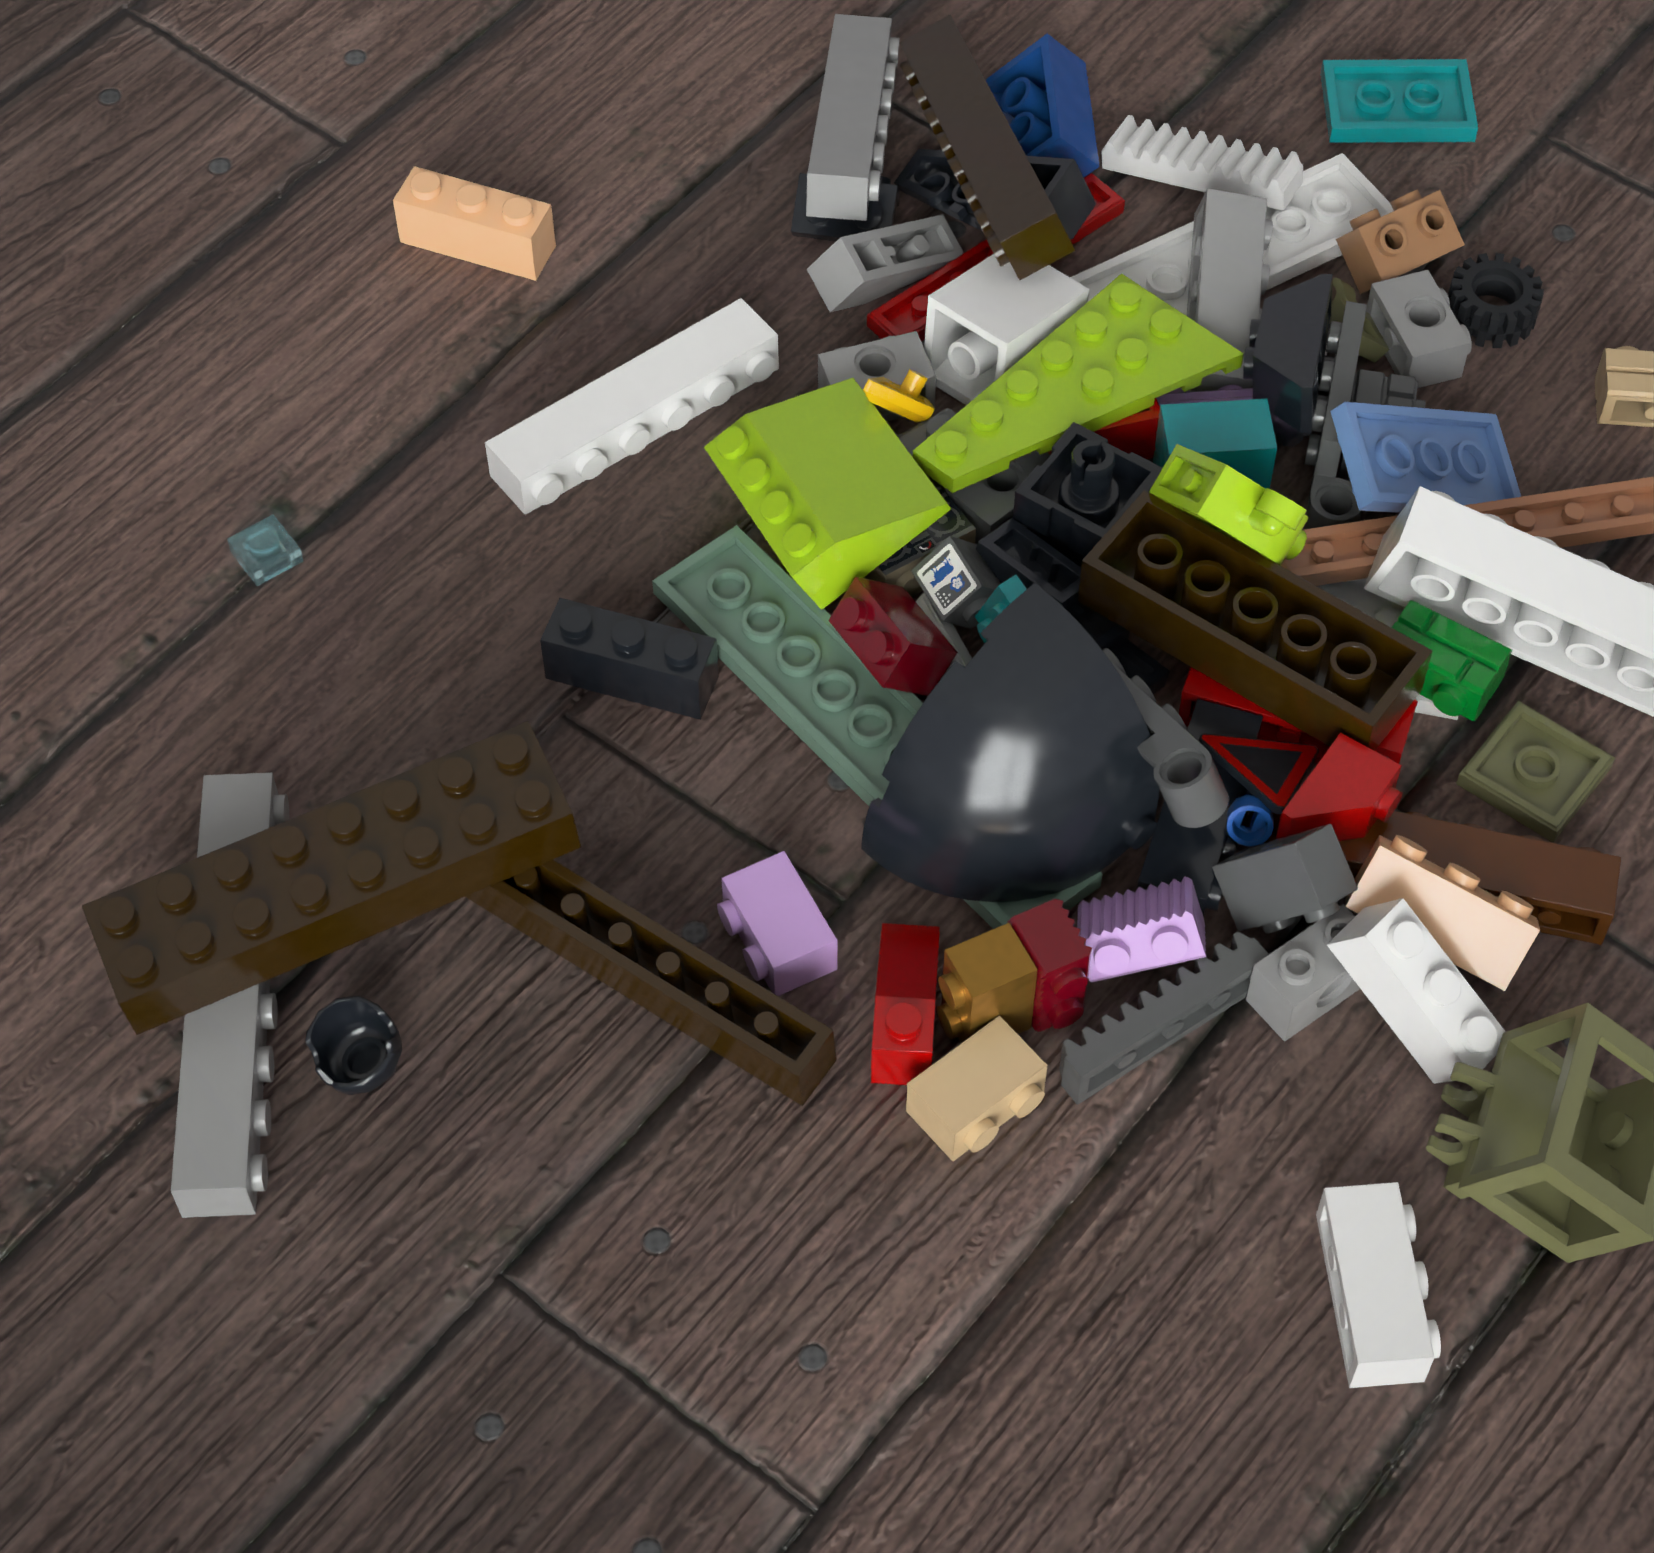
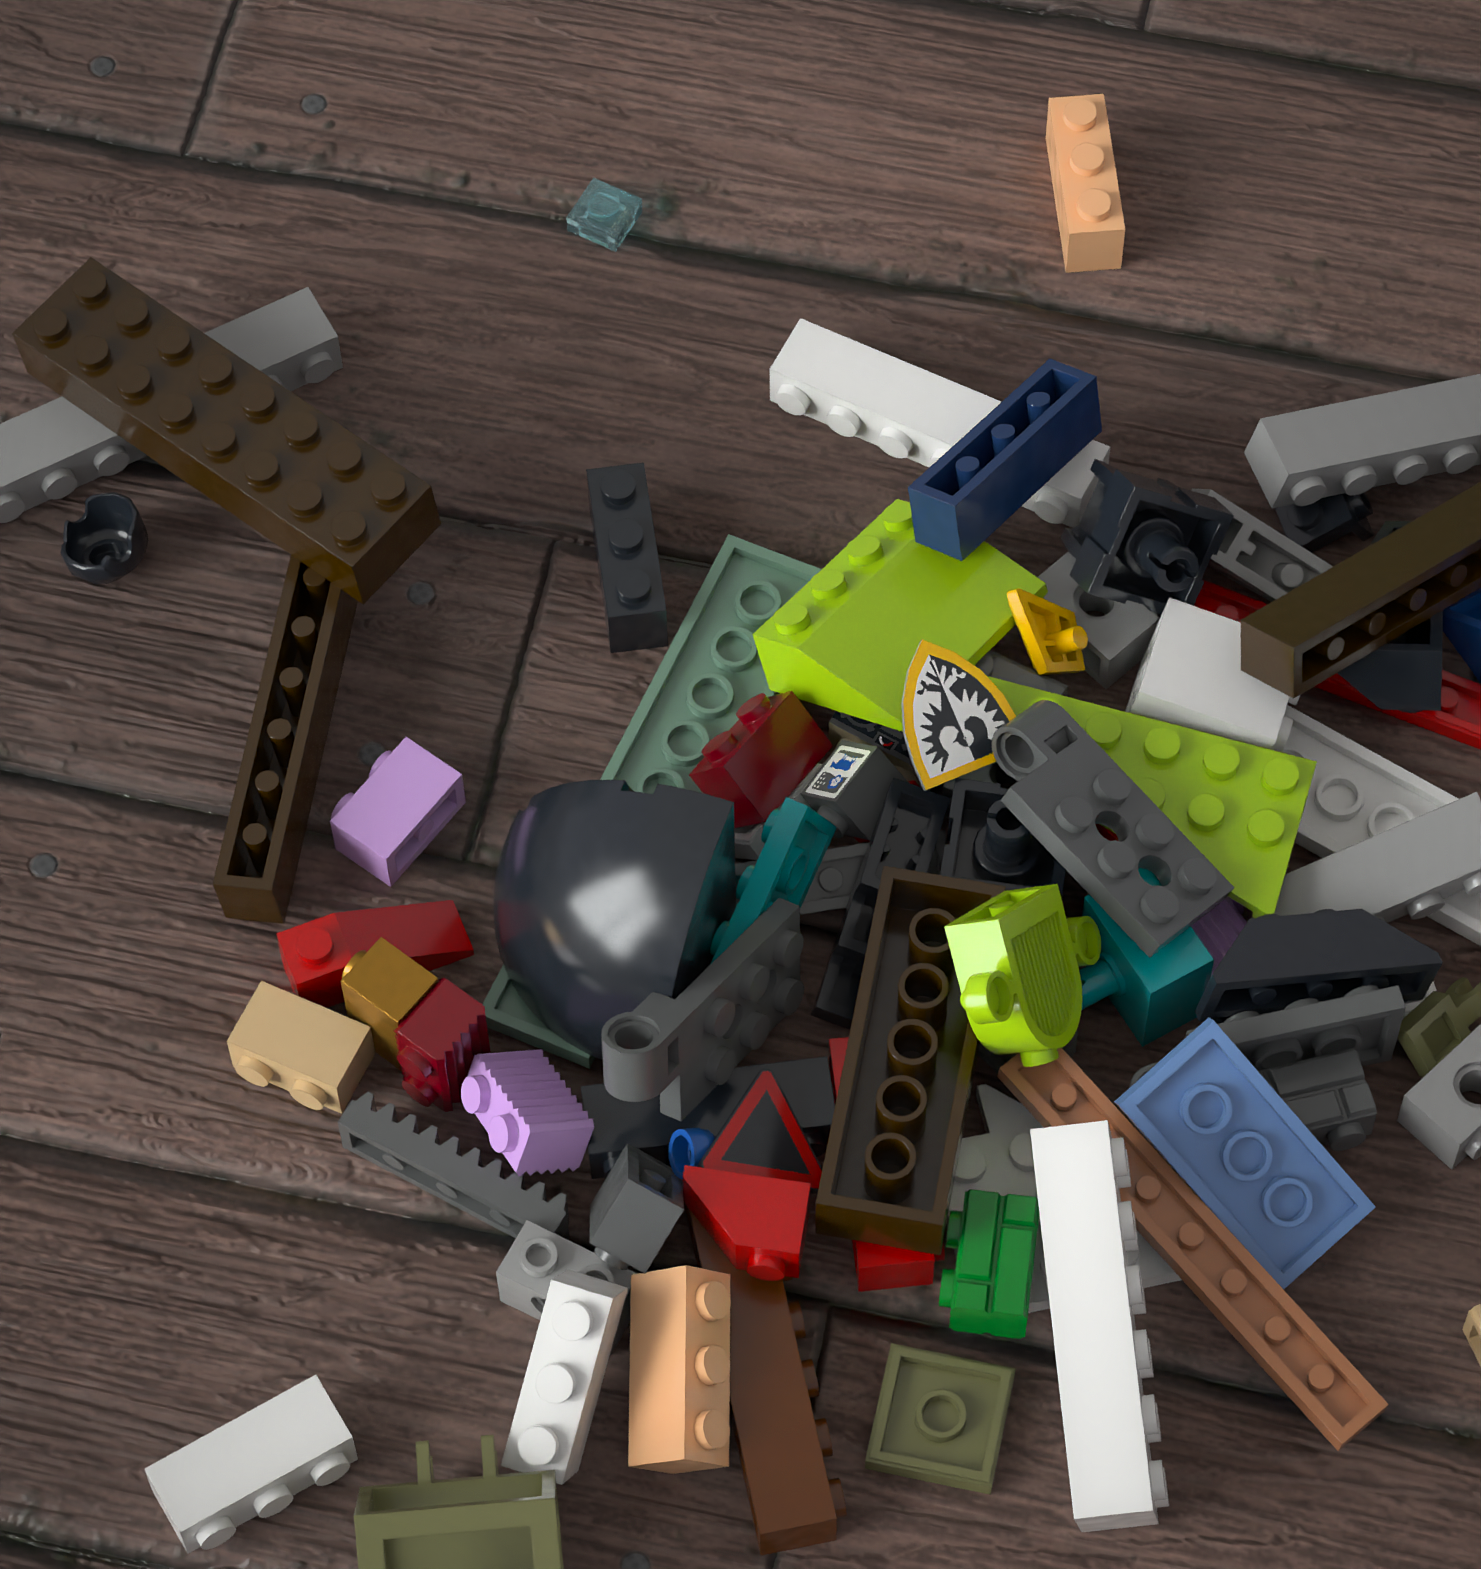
camera: 65 degrees right, 5 degrees up
none -> shield [901,639,1016,791]
none -> dark blue brick [908,358,1102,561]
none -> dark grey hinge [991,700,1235,958]
none -> black piece [1060,459,1234,614]

